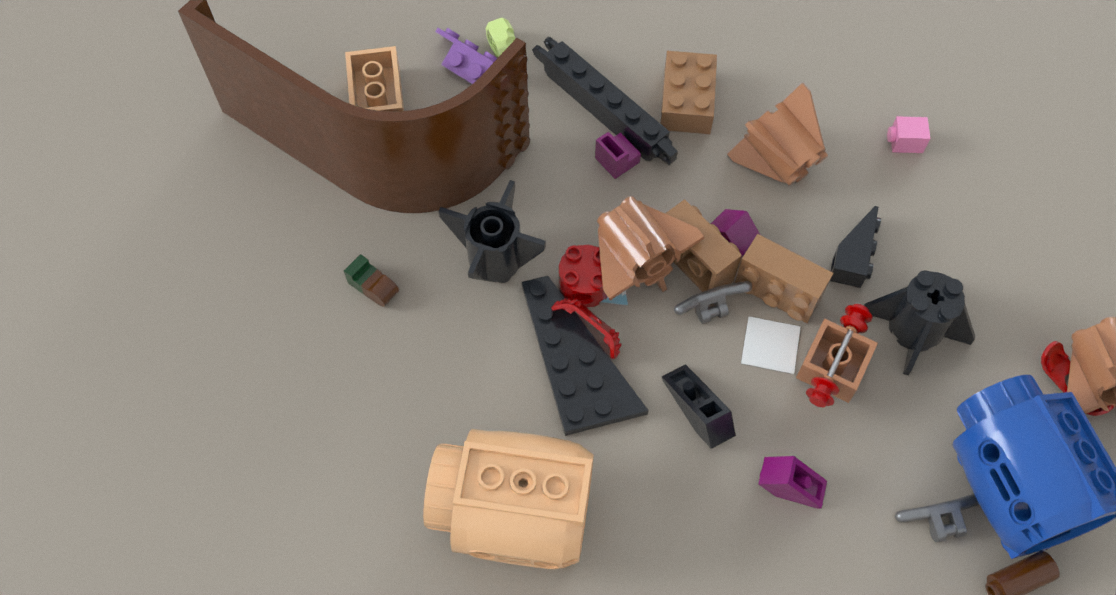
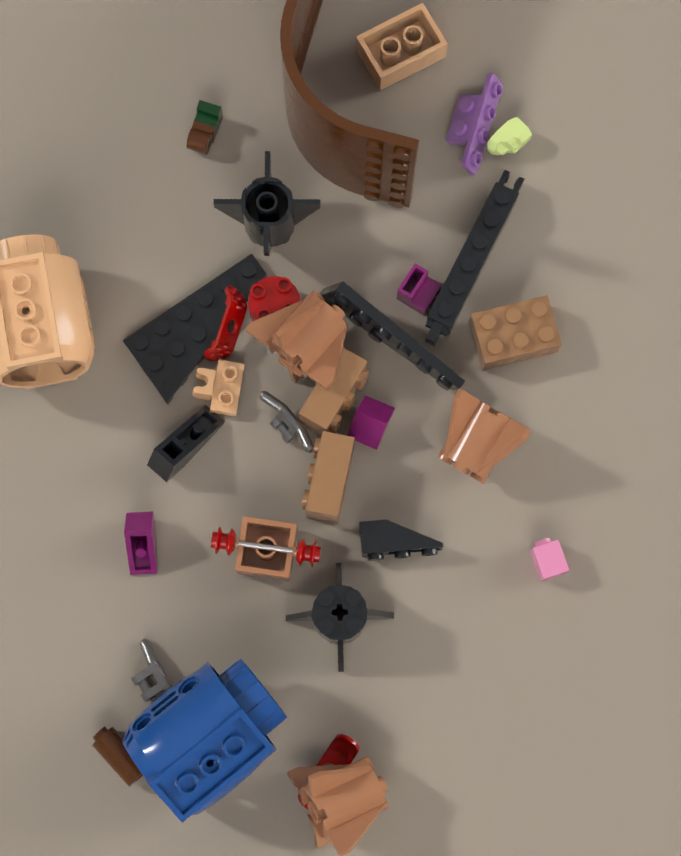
camera: 70 degrees right, 15 degrees up
white sticker [741,316,801,374] -> none
none -> light nougat plate [192,359,245,416]
none -> black wing [320,281,465,391]

